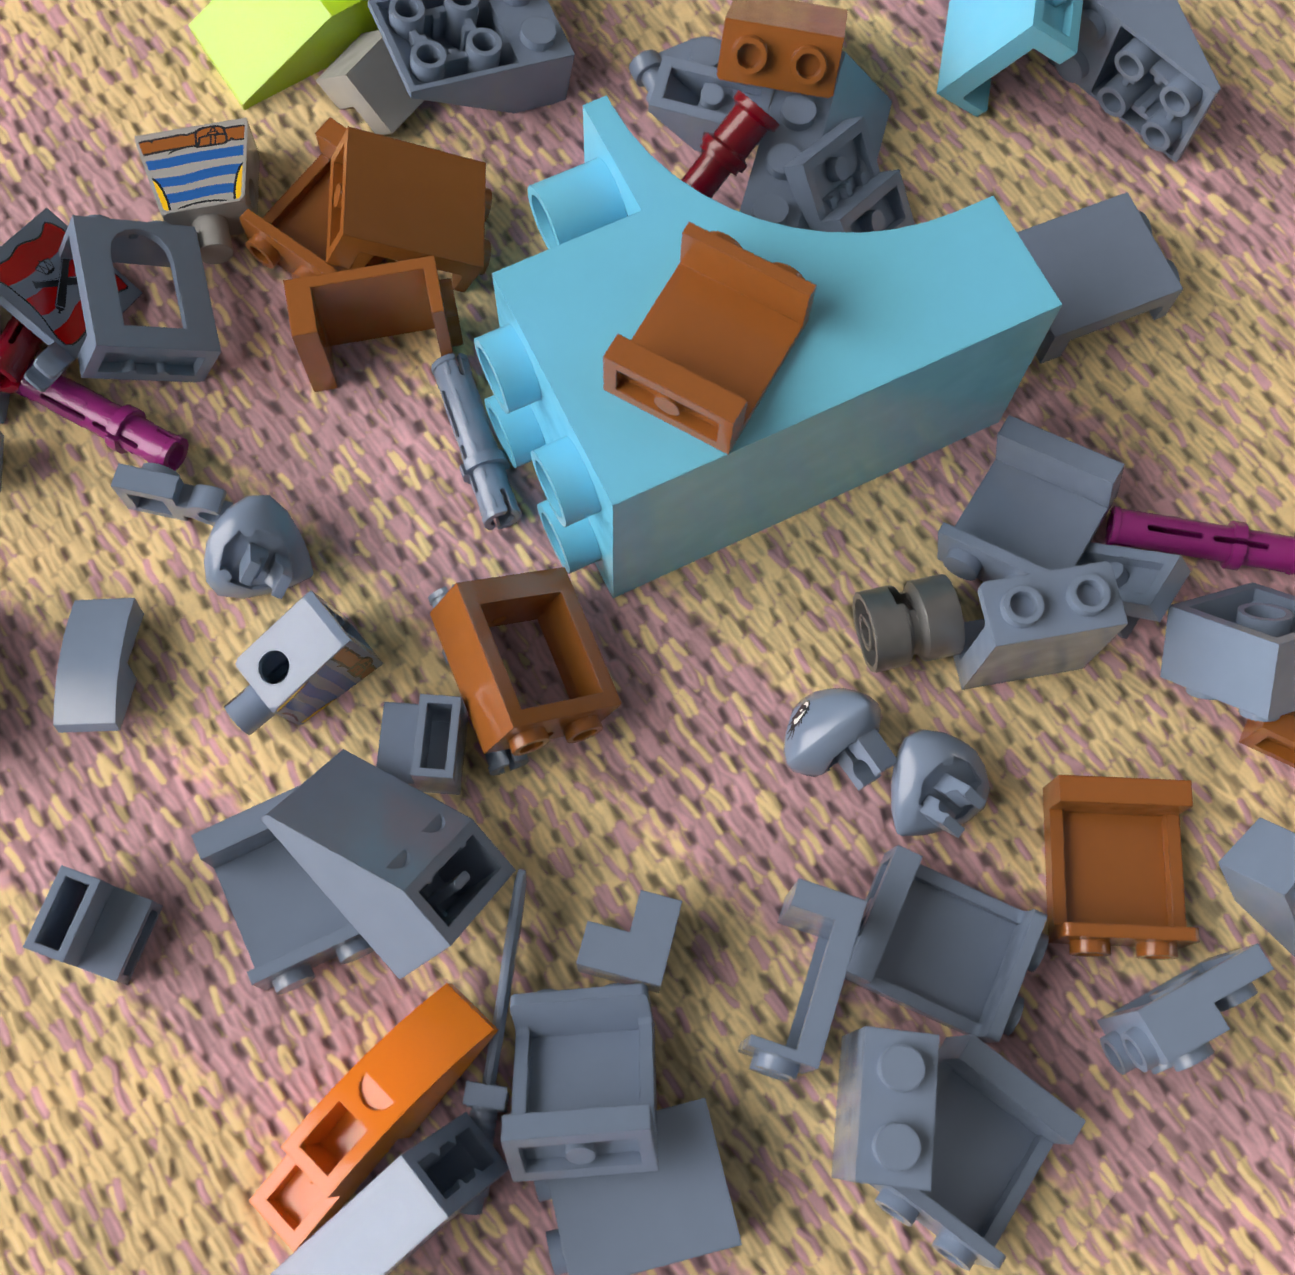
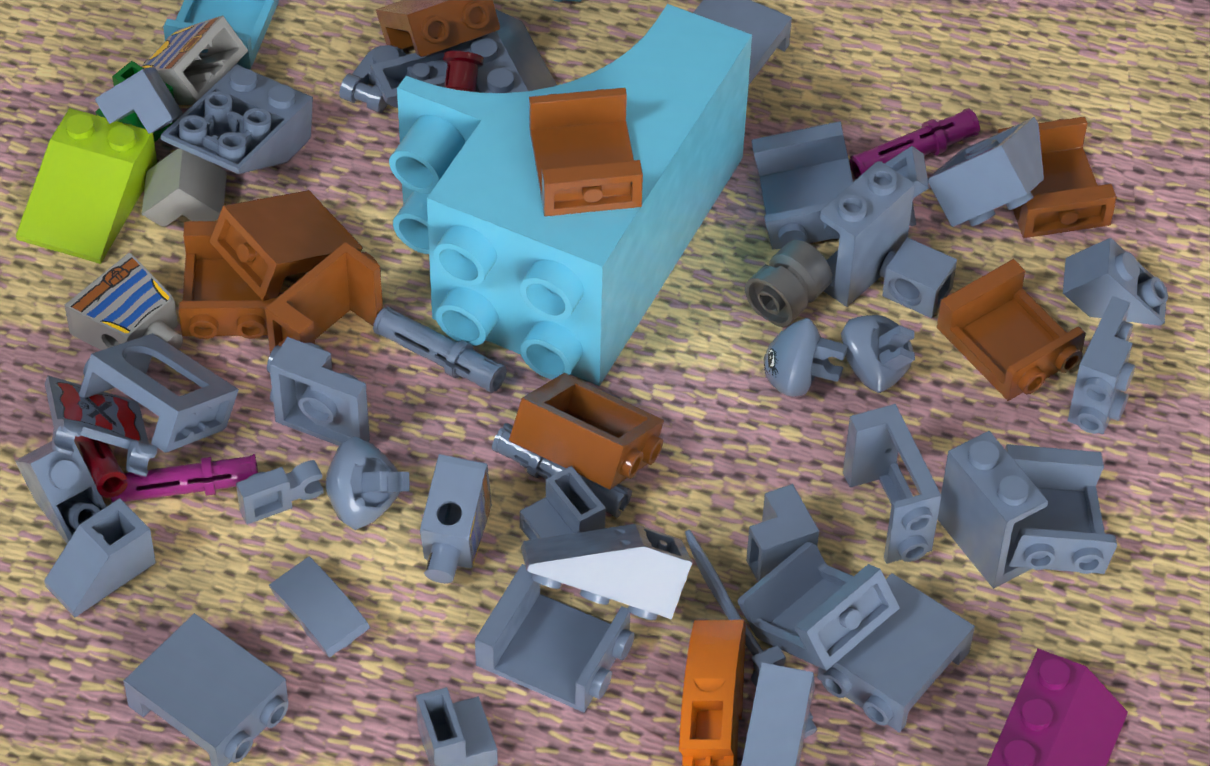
camera: 35 degrees left, 20 degrees down
sand blue slope [783,116,915,232] -> none
sand blue panel [845,845,1049,1043] -> none
none -> sand blue plate [267,337,370,446]
none -> sand blue brick [880,237,957,318]

